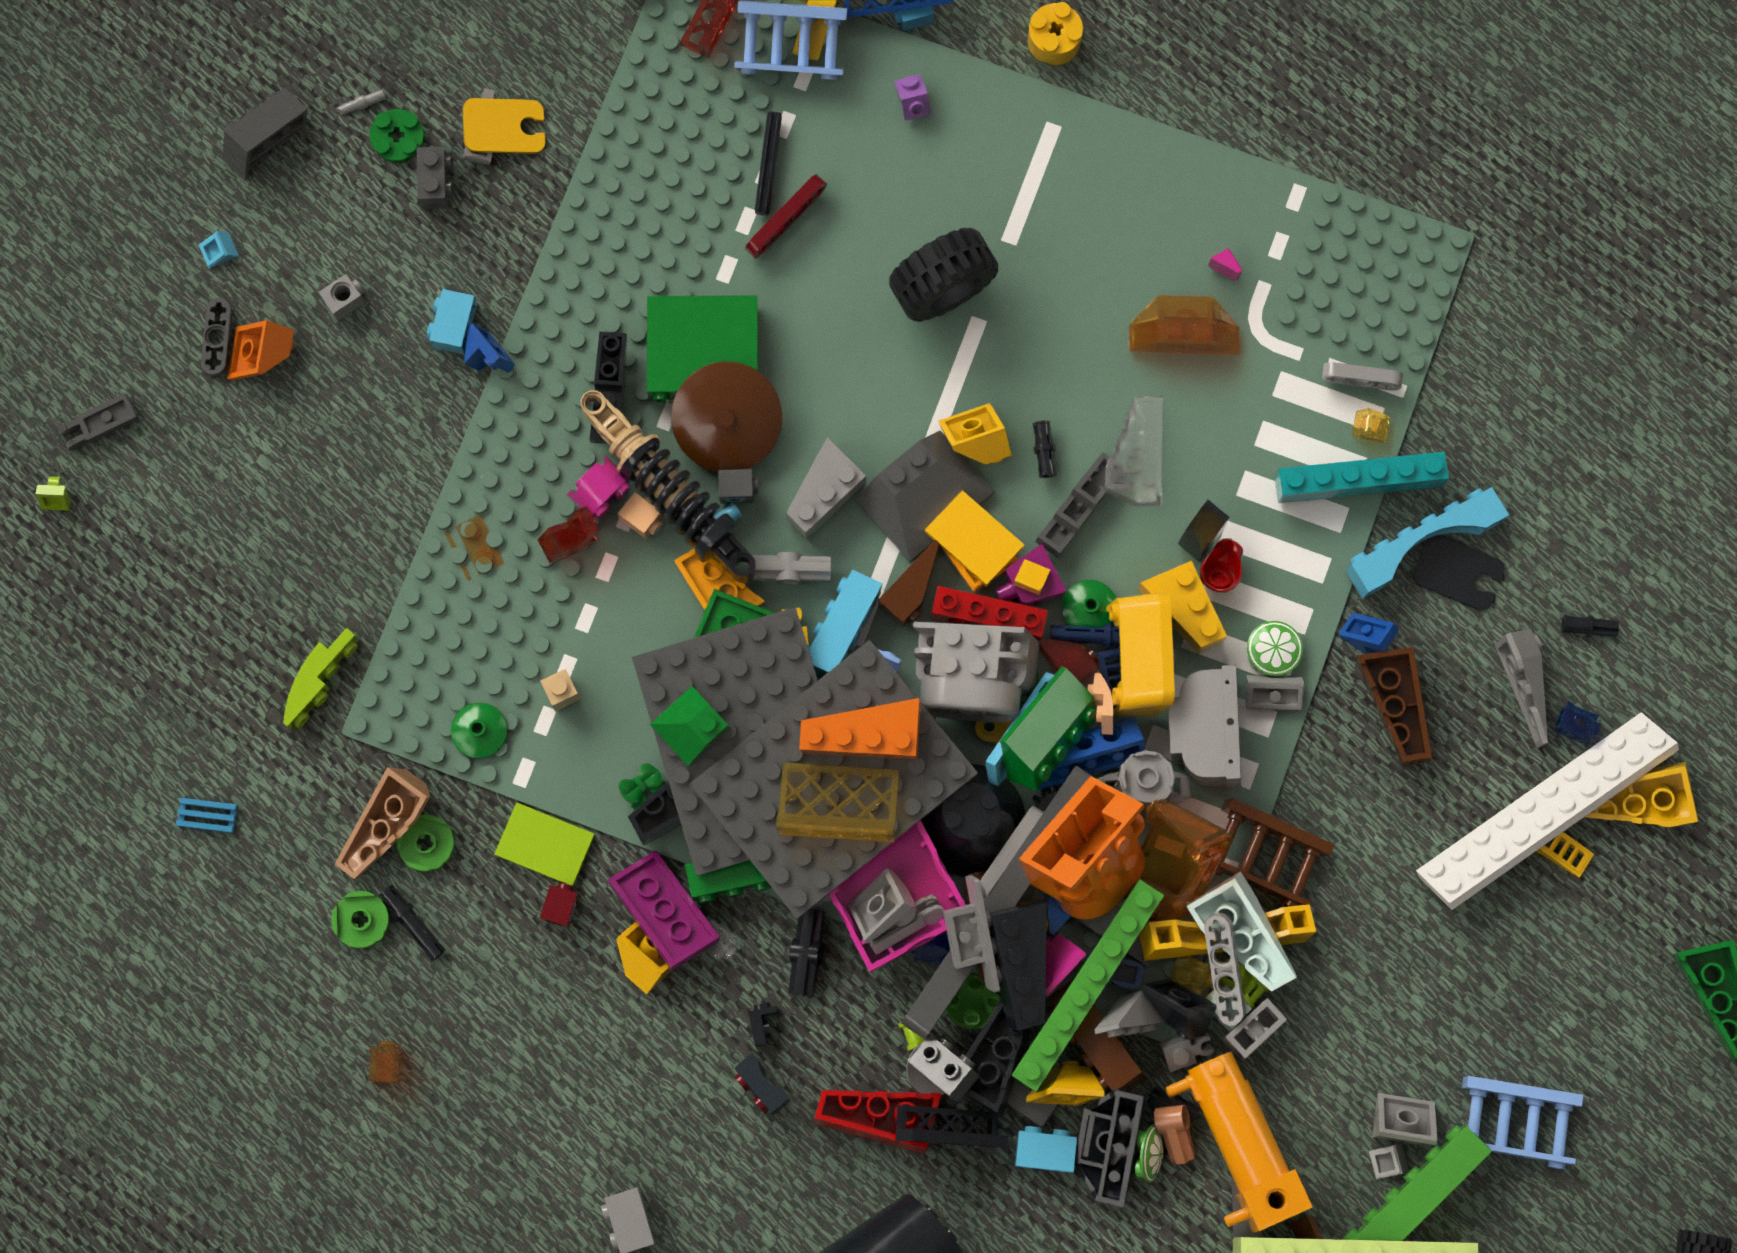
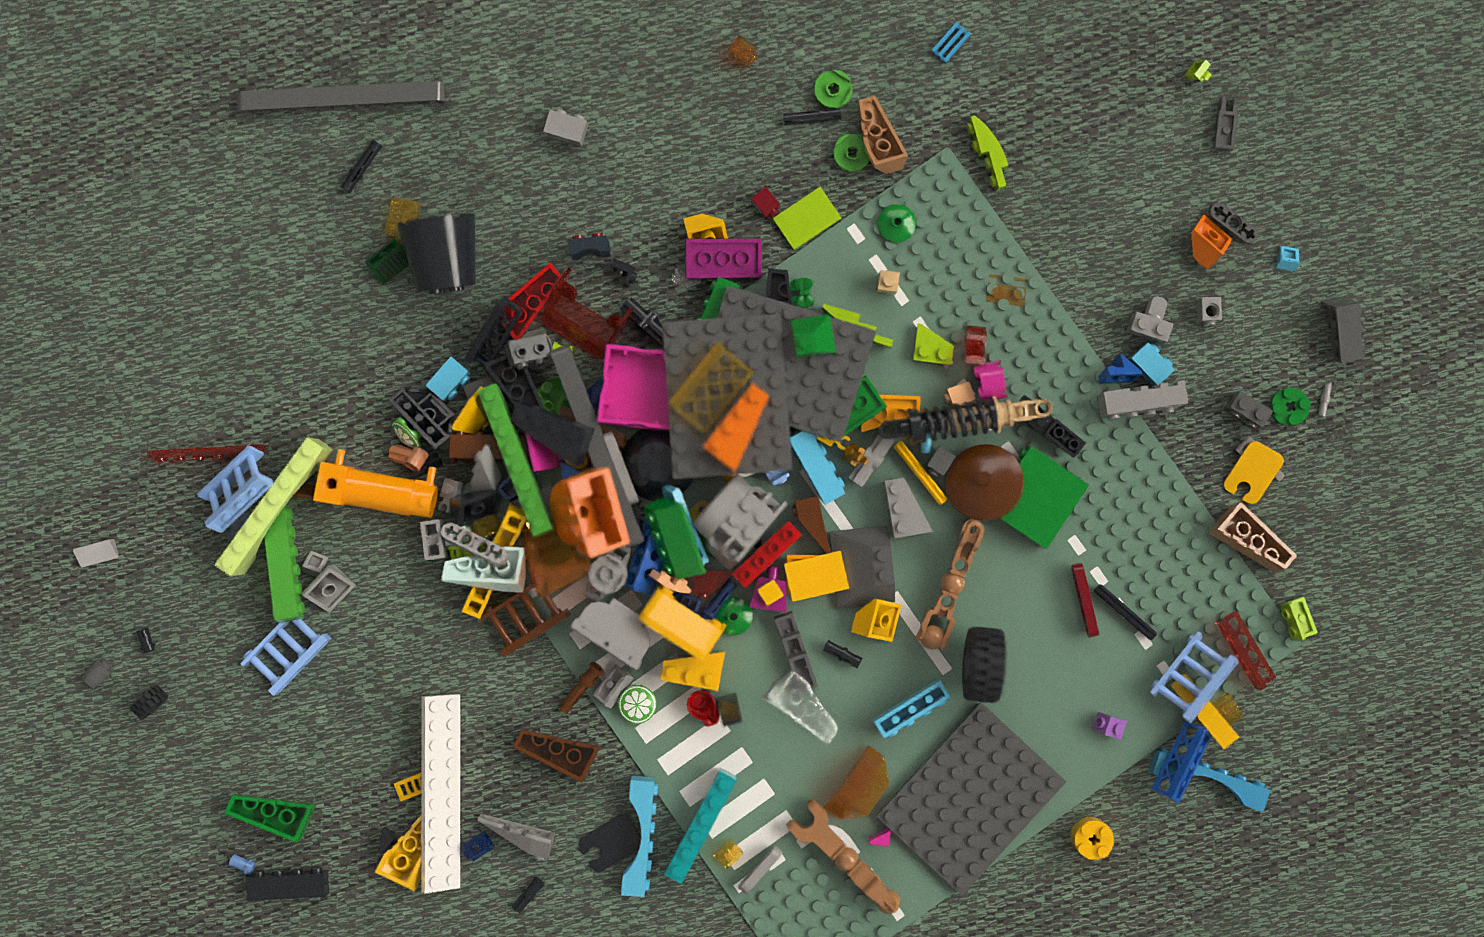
camera: 125 degrees right, 10 degrees up
light grey slope [847,868,916,944] -> none
light grey hinge [870,894,945,955] -> none
light grey bracket [943,875,1002,993] -> none
blue slope [1338,613,1399,654] -> none
none -> black slope [379,827,397,854]
none -> clear red windscreen [541,268,634,359]
none -> reddish brown pin [558,662,605,714]
none -> medium nougat piece [786,799,901,914]
none -> lime slope [822,304,893,349]
none -> pearl gold plate [841,443,869,467]
none -> medium azure brick [872,678,950,739]
none -> dark grey plate [876,702,1067,896]
none -> yellow axle [894,441,947,505]
none -> lime wing [913,323,954,366]
none -> medium nougat piece [915,519,984,652]
none -> light grey wedge [1097,380,1188,420]
none -> light grey brick [1126,297,1173,344]
none -> medium nougat wedge [1208,502,1297,573]

